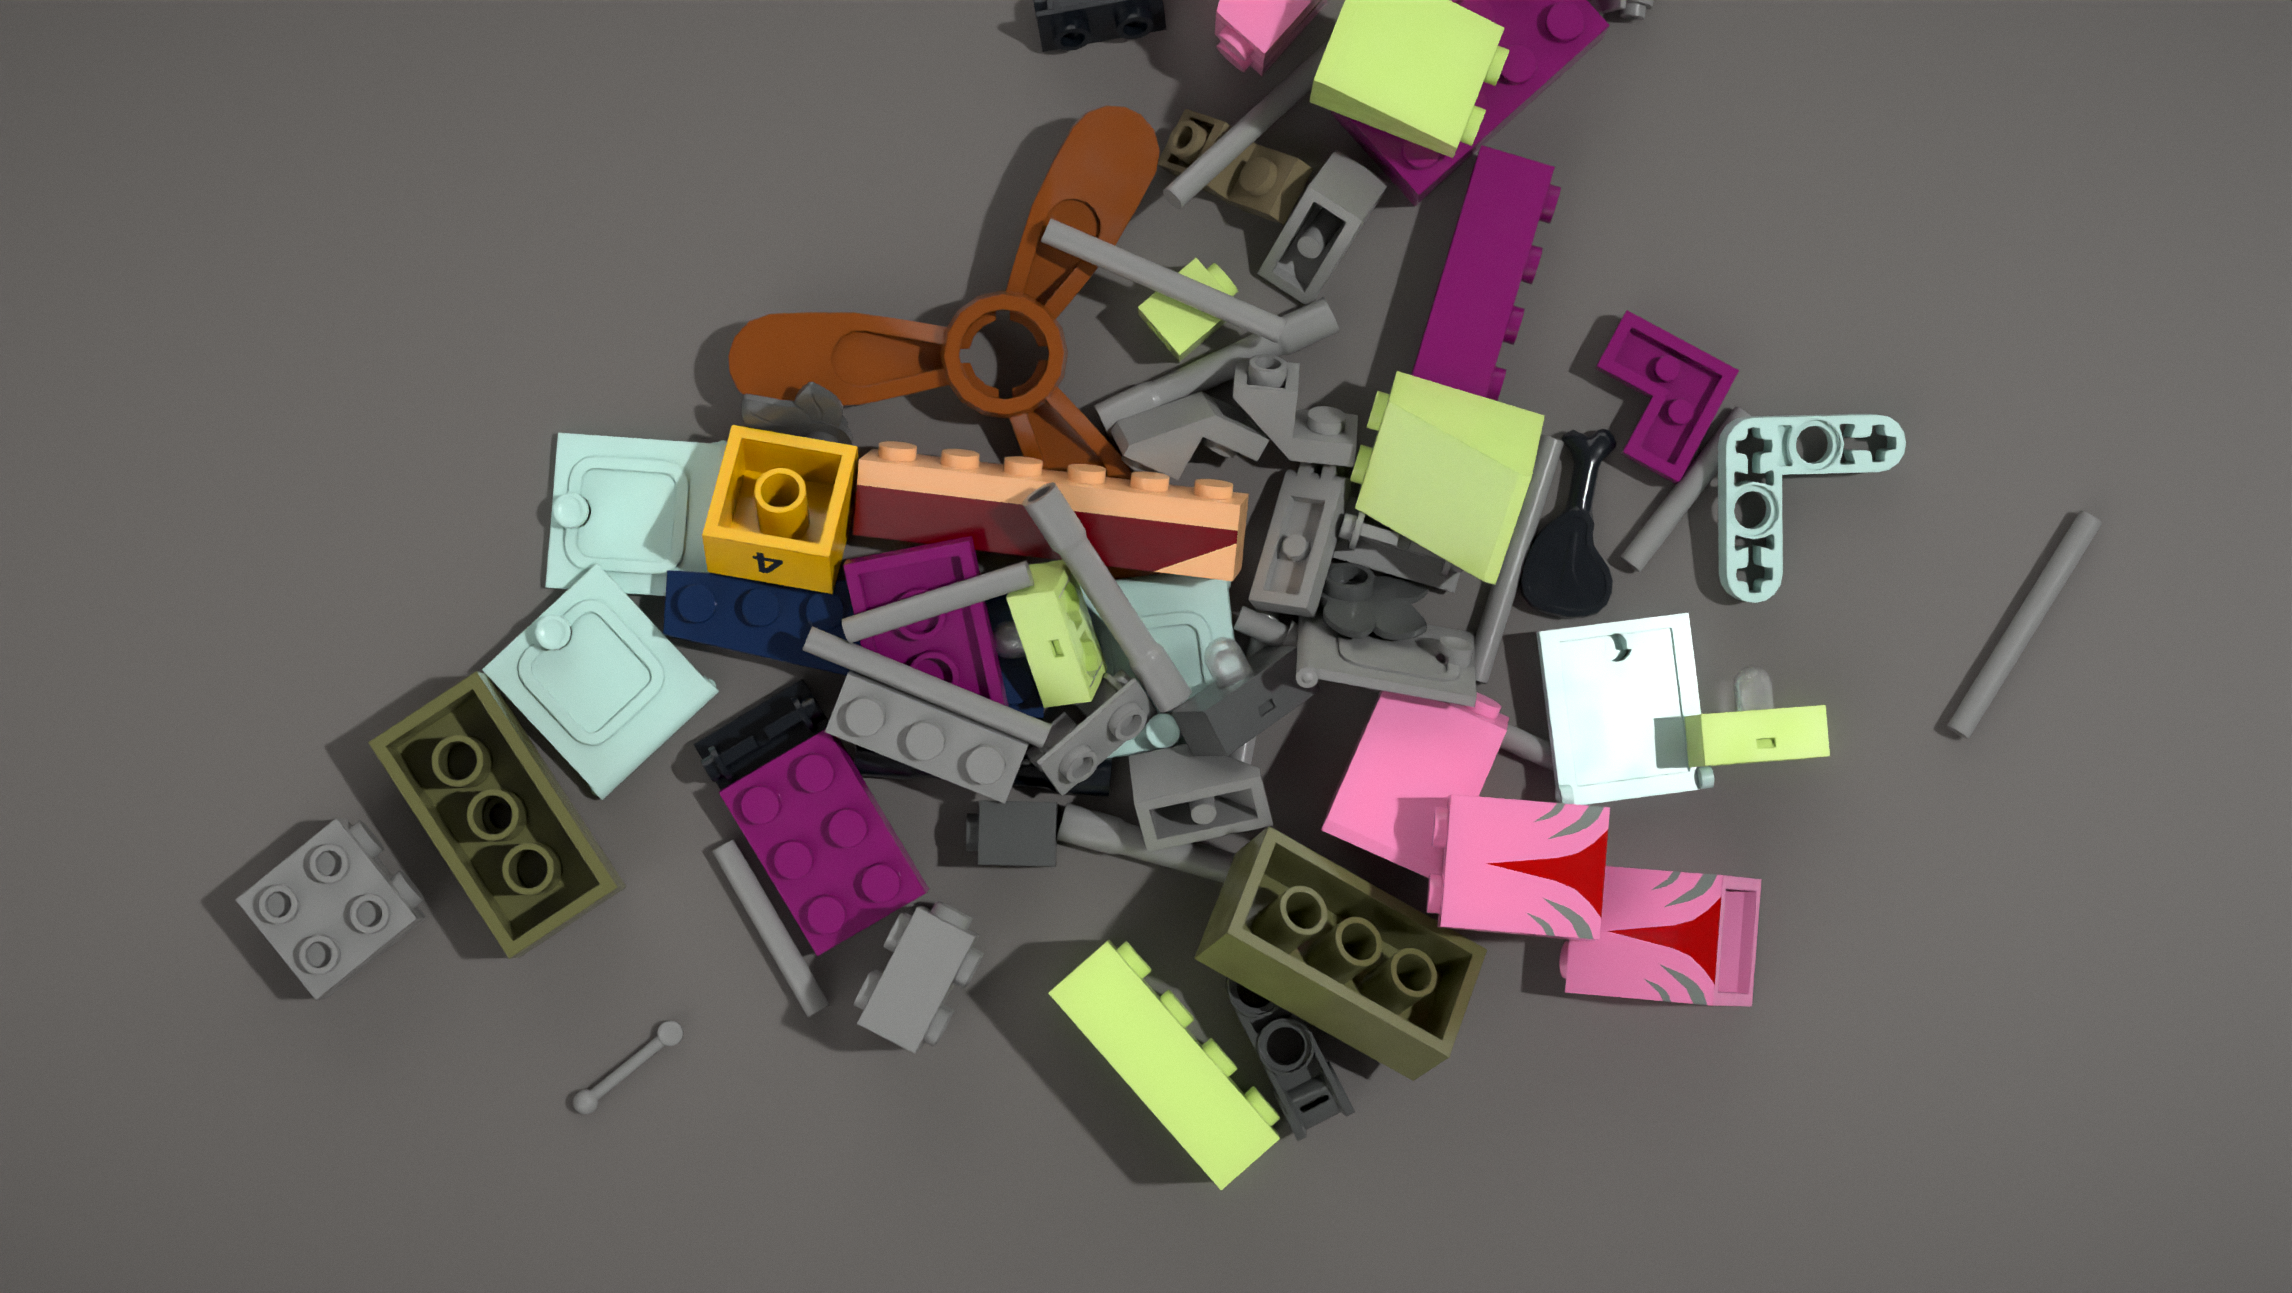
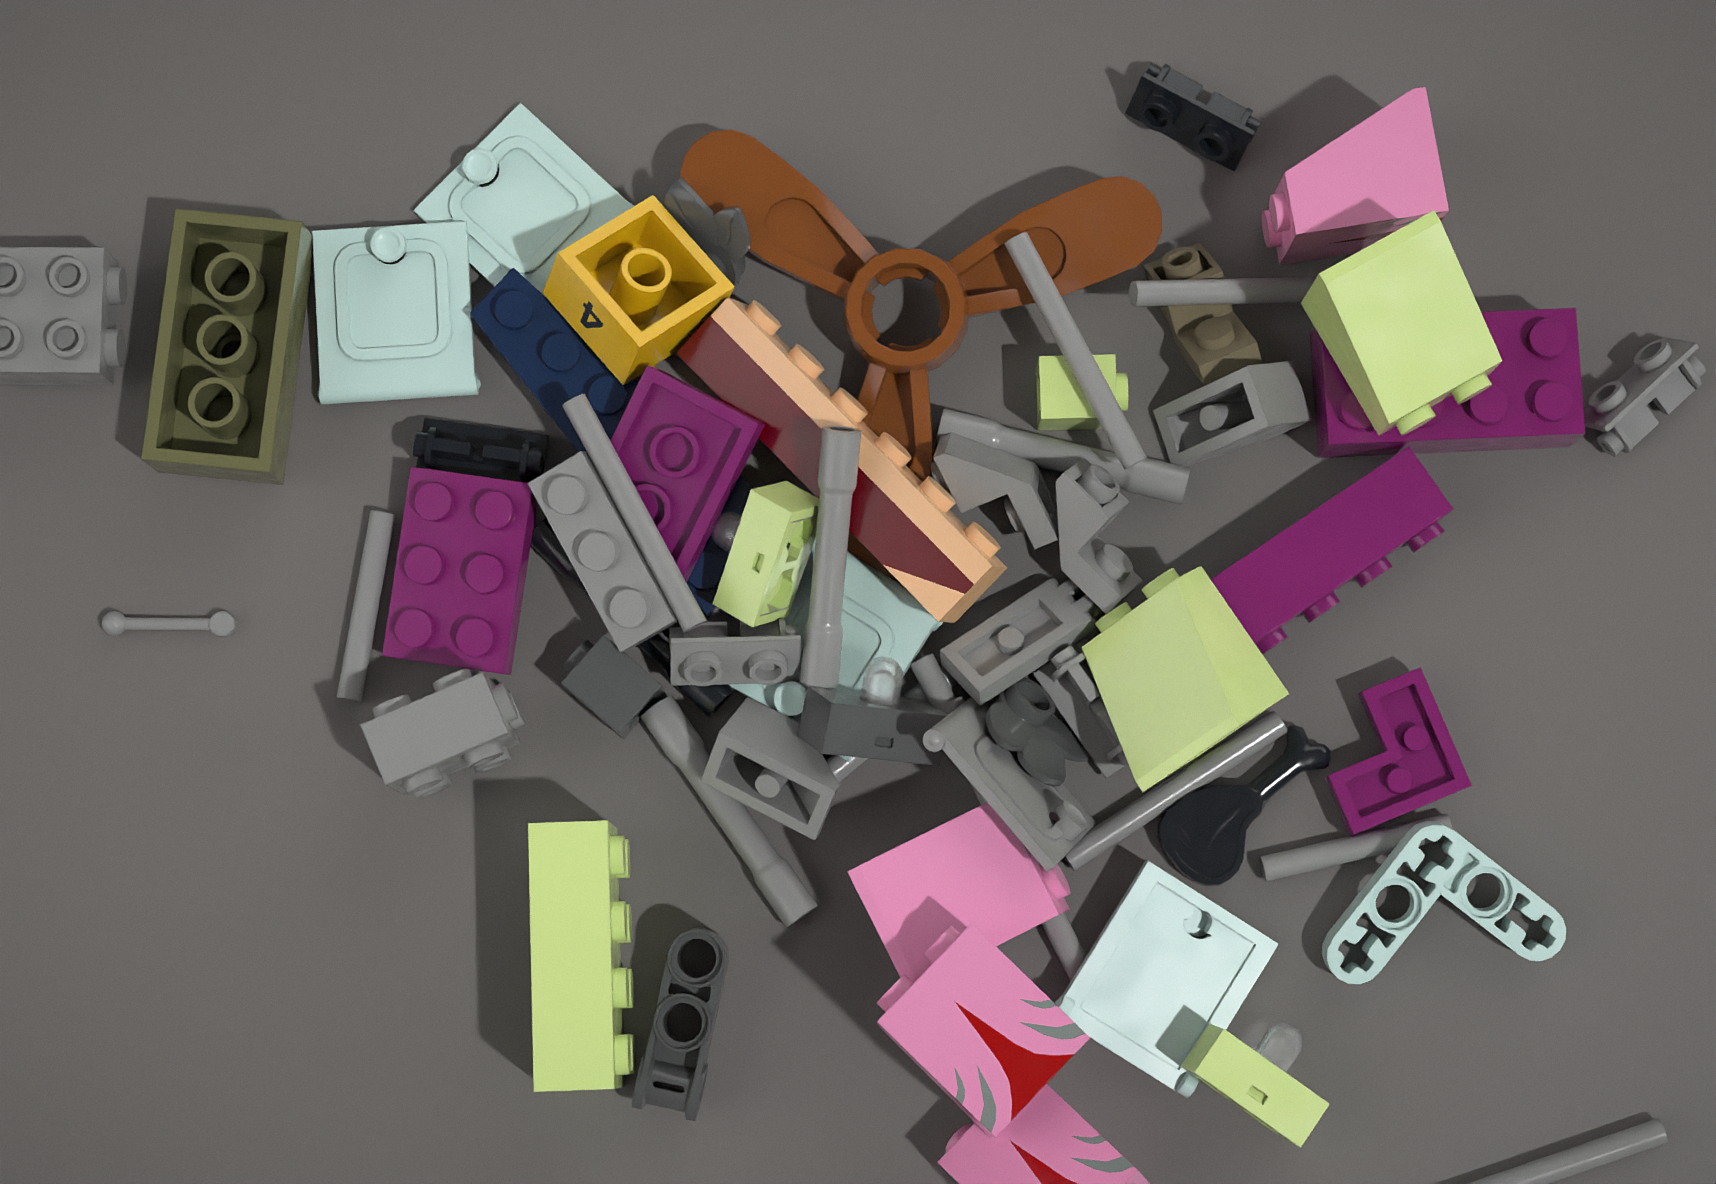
camera: 35 degrees right, 5 degrees down
light grey bar [842,561,1034,643] -> none
olive brick [1194,826,1487,1081] -> none

